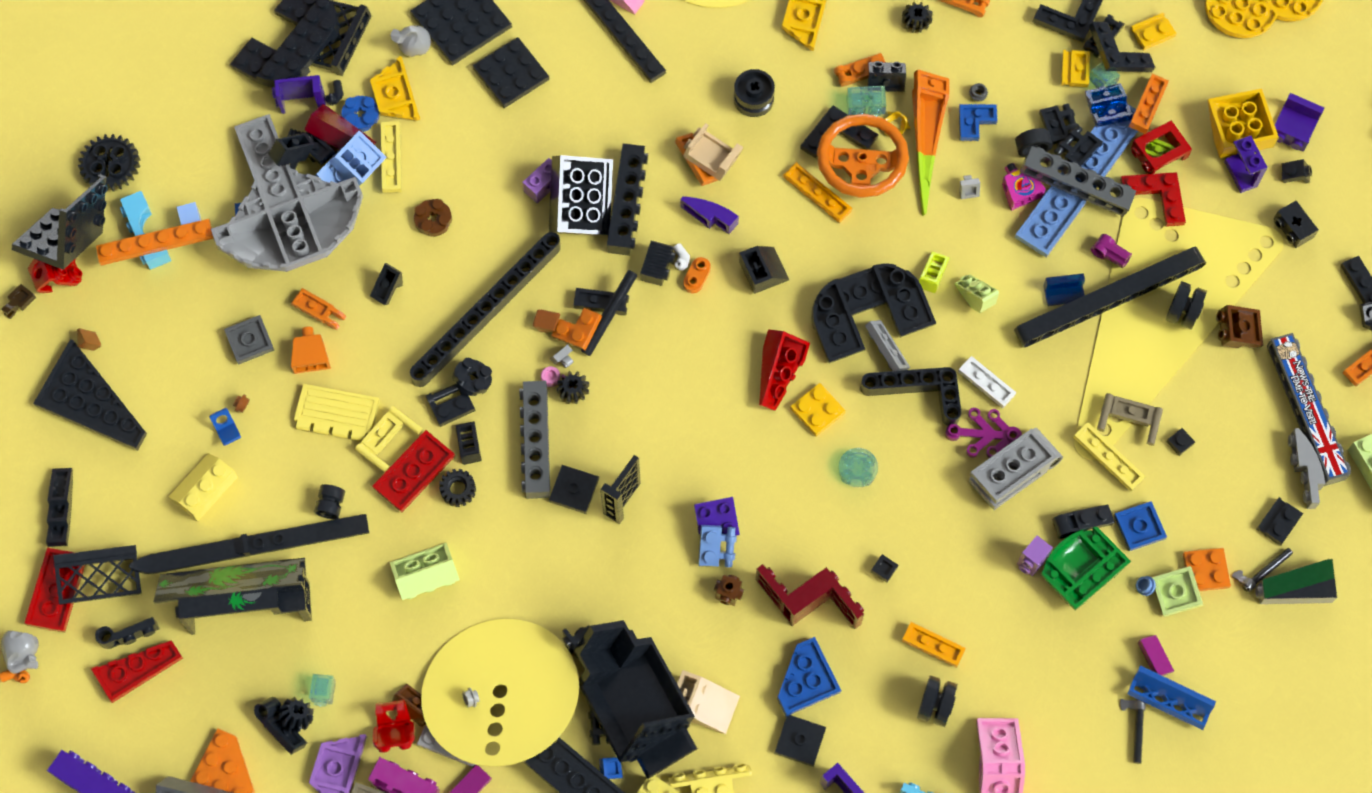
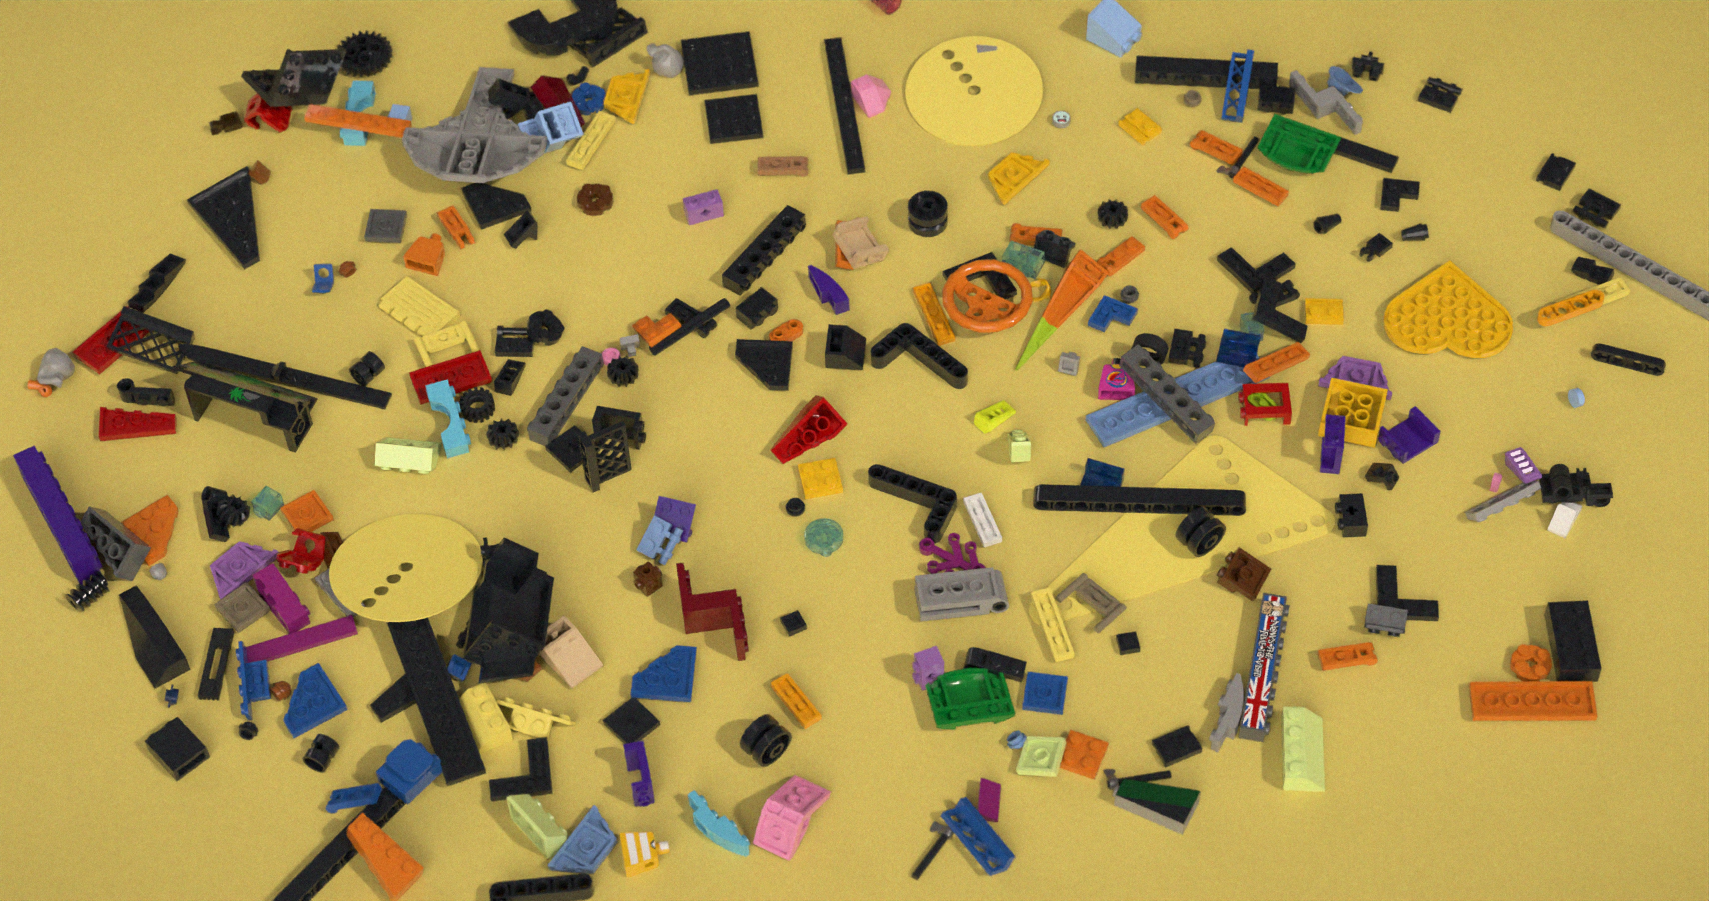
camera: 30 degrees right, 15 degrees down
light yellow slope [168,453,238,521] -> none
dark purple panel [272,75,326,114] -> none
black beam [410,232,561,387] -> none
light grey plate [462,688,479,708] -> none
dark orange slope [533,310,560,332] -> none
black slope [549,155,613,235] -> none
white arm [673,243,690,270] -> none
black plate [811,263,936,364] -> none
light grey plate [865,320,910,371] -> none
black plate [1054,125,1103,167] -> none
yellow plate [1061,50,1090,88] -> none
magenta piece [1091,234,1132,268] -> none
red plate [1120,172,1186,227] -> none
none -> orange plate [280,490,334,532]
none -> medium azure arch [425,380,471,458]
none -> black plate [461,183,532,230]
none -> black gear [486,418,519,450]
none -> black panel [592,406,646,450]
none -> black plate [735,339,793,391]
none -> medium nougat plate [758,156,808,177]
none -> black plate [786,498,805,516]
none -> black beam [871,323,968,389]
none -> orange plate [1097,236,1145,276]
none -> medium lavender wing [1318,356,1392,400]

